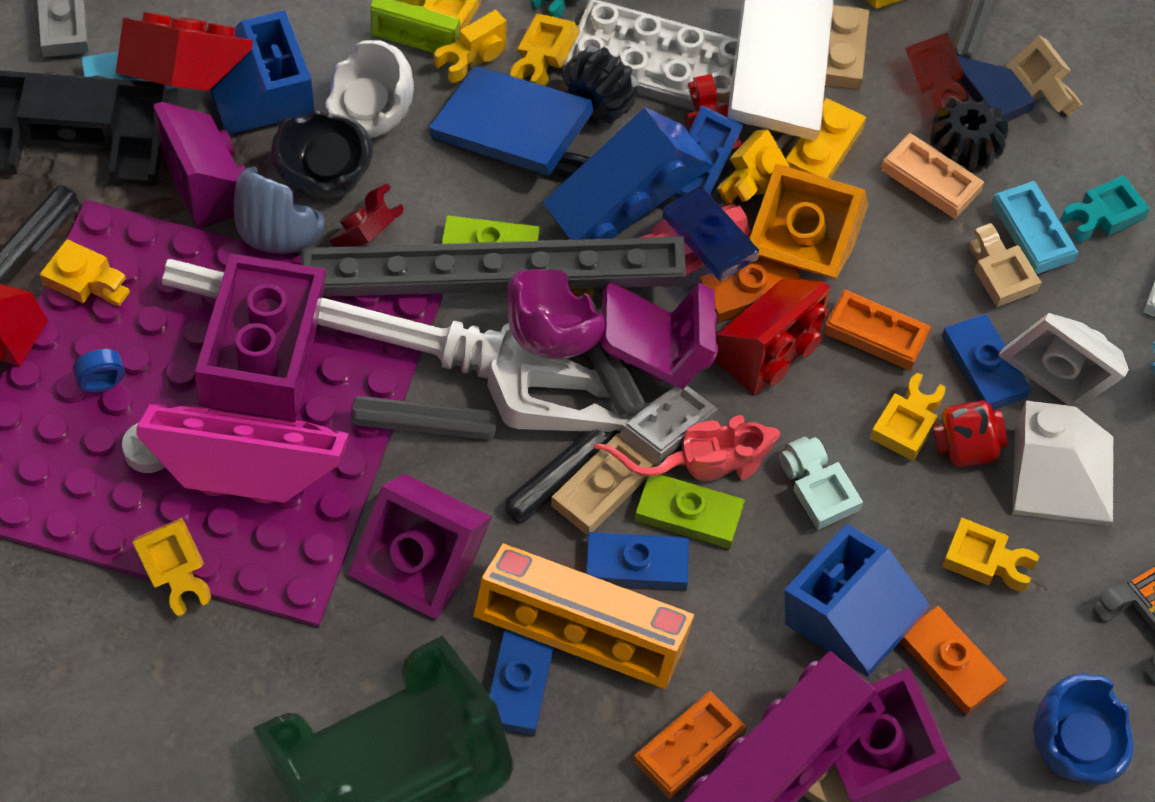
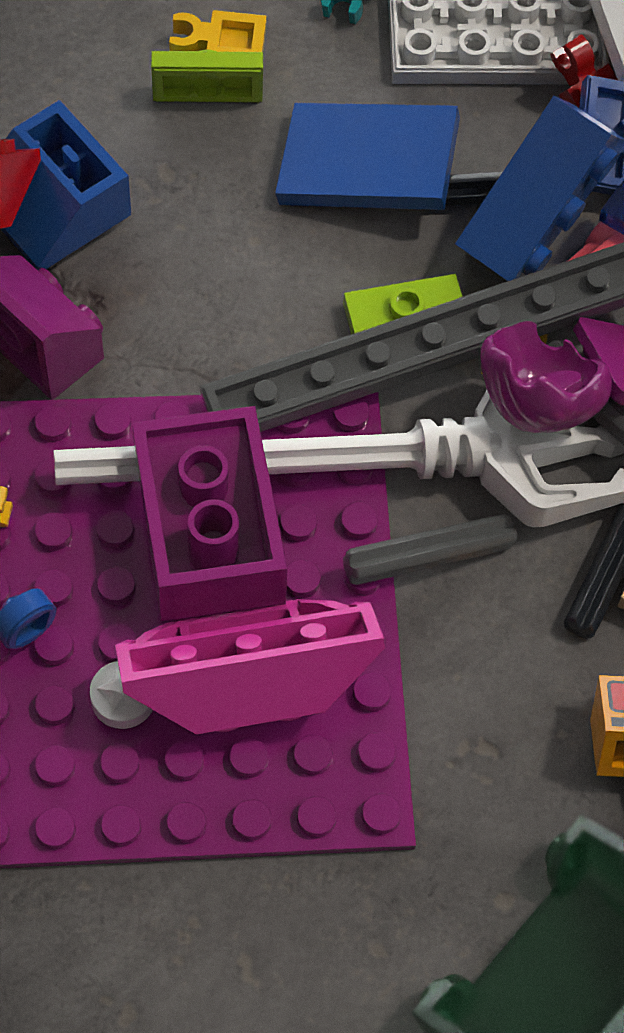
camera: 20 degrees left, 5 degrees up
yellow plate [133,517,211,616] -> none
sand blue piece [234,167,325,254] -> none
black piece [271,110,373,199] -> none
white piece [325,40,414,138] -> none
dark red plate [328,184,404,247] -> none
magenta slope [348,473,492,620] -> none
yellow plate [434,9,507,83] -> none
yellow plate [510,13,580,86] -> none
black gear [561,45,640,124] -> none

